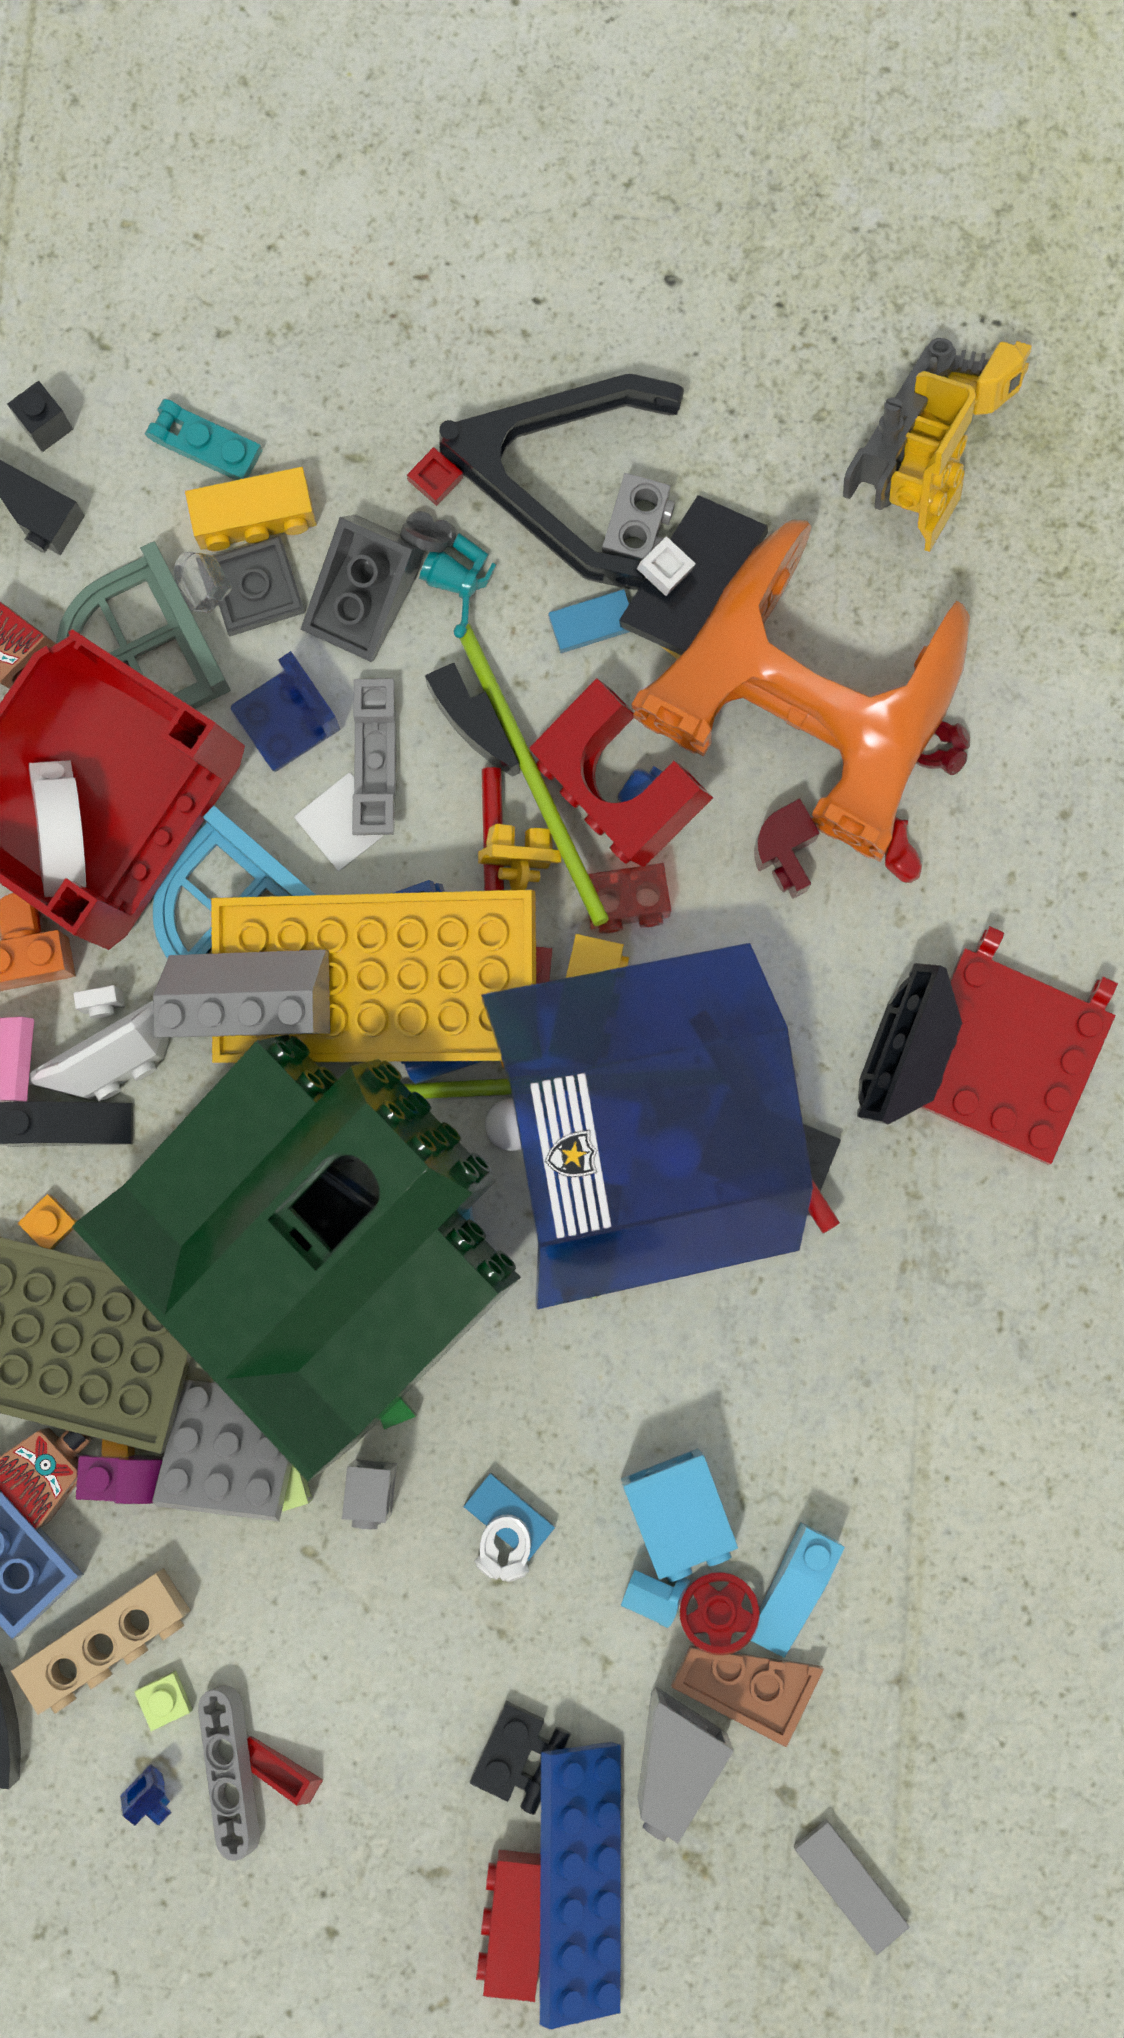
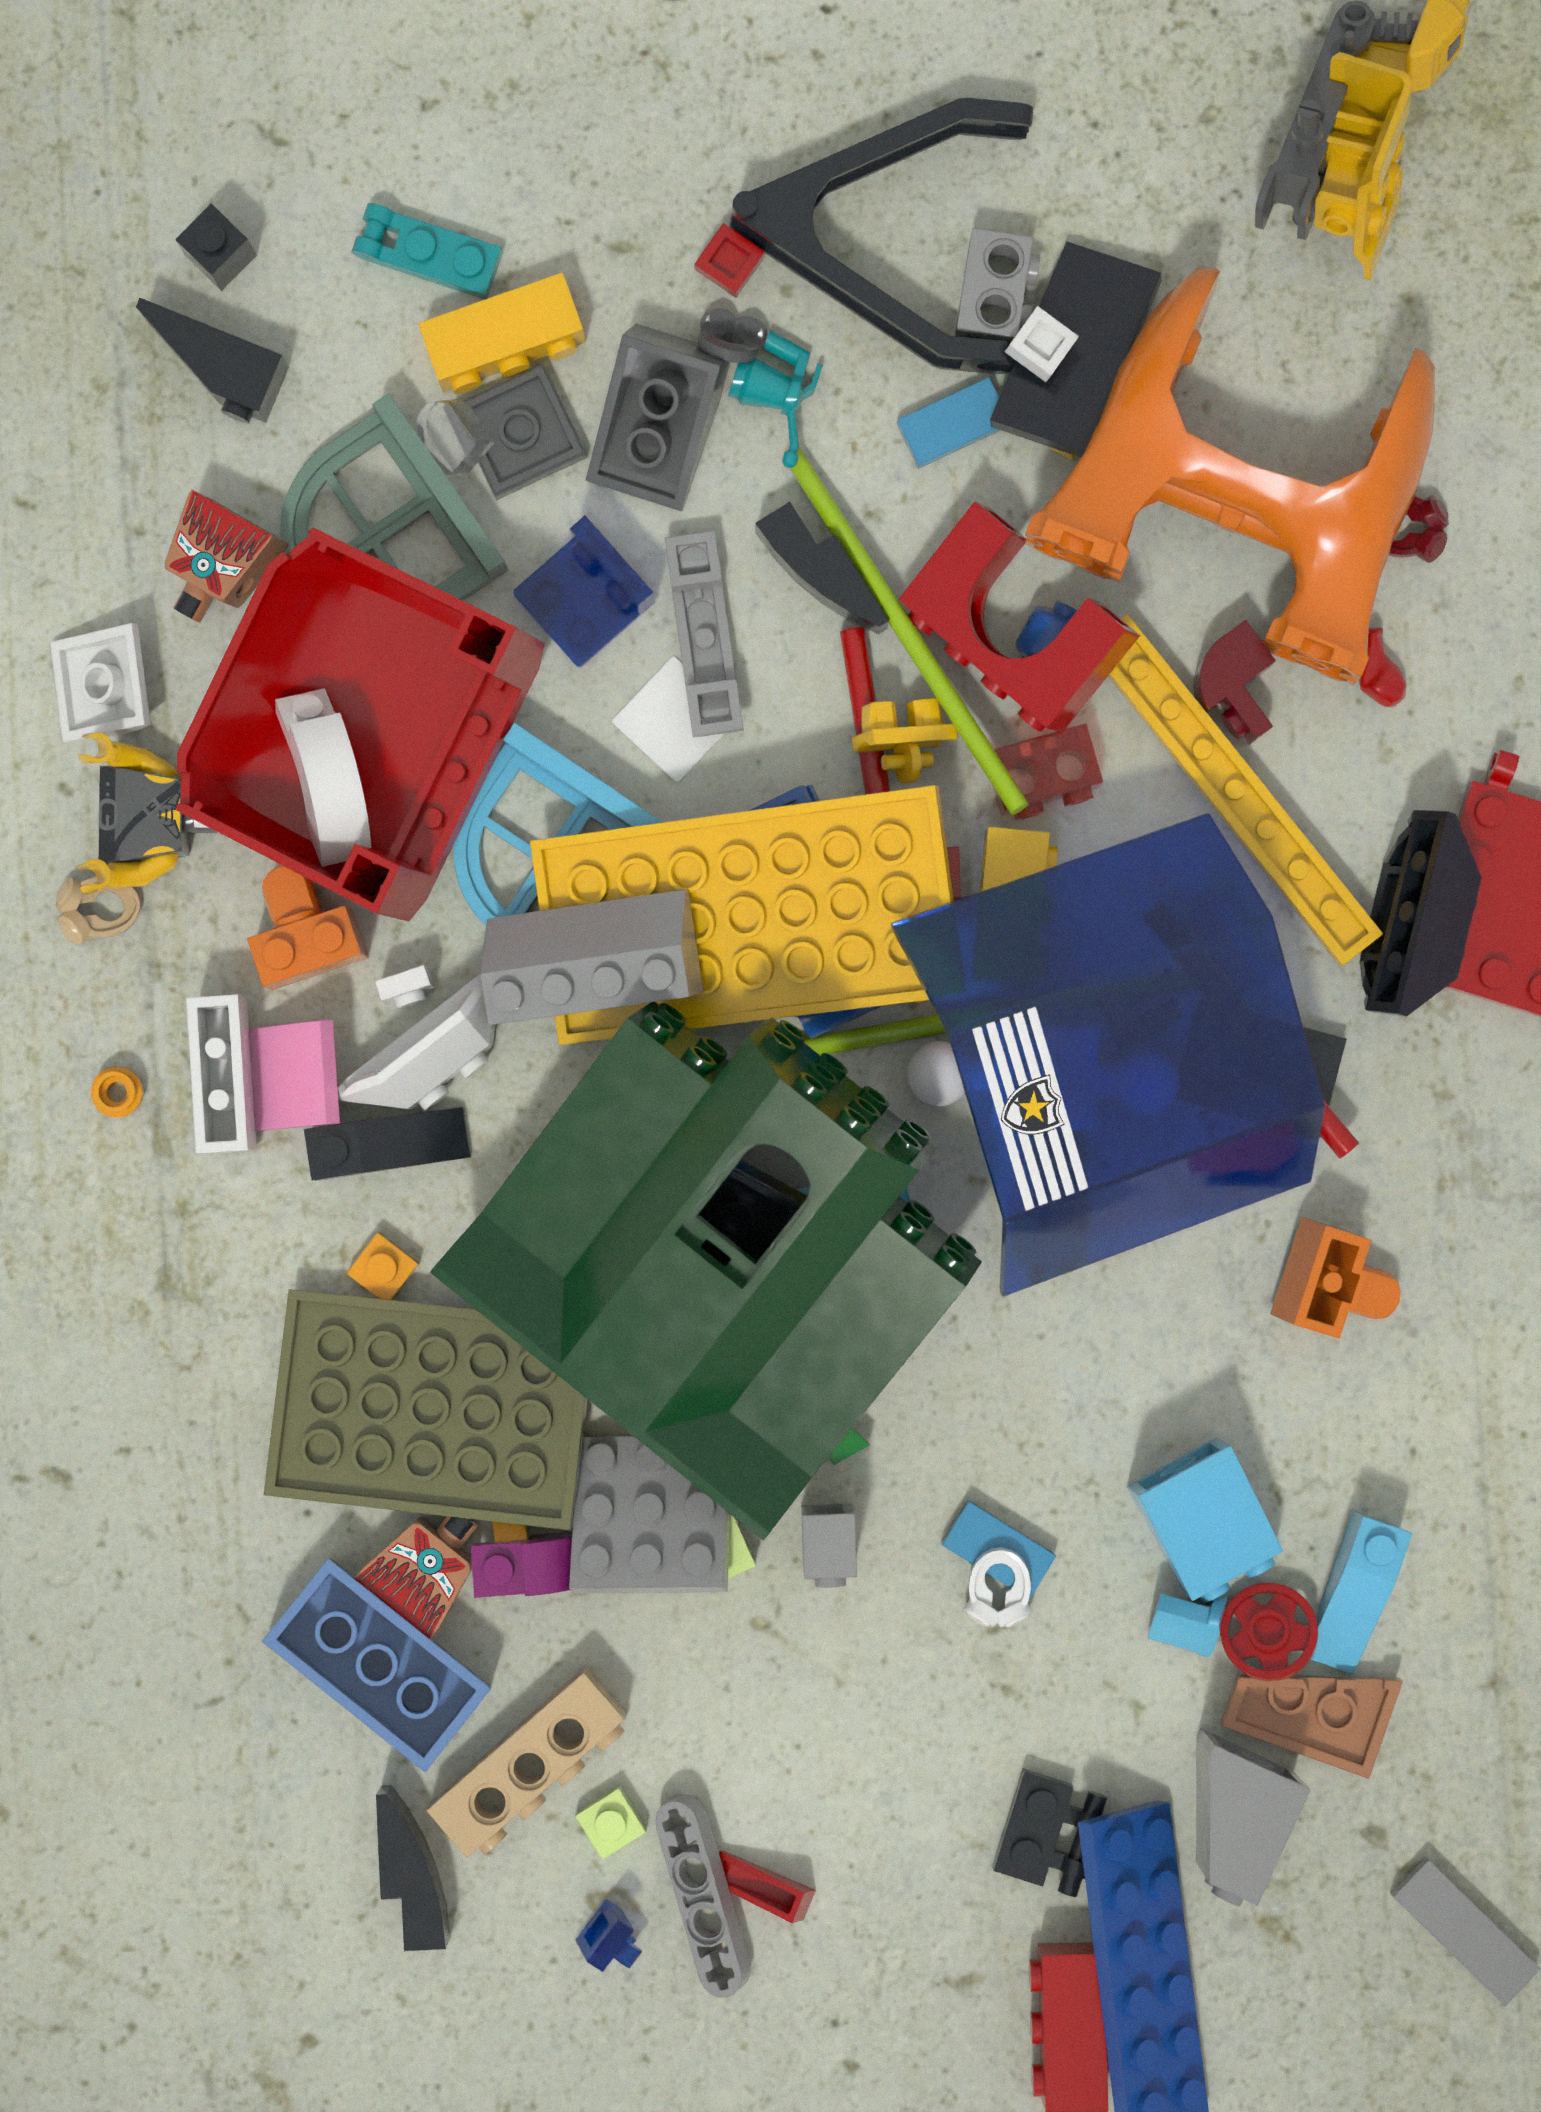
camera: 10 degrees left, 5 degrees up
none -> yellow plate [1108,614,1383,967]
none -> orange brick [1270,1217,1401,1339]

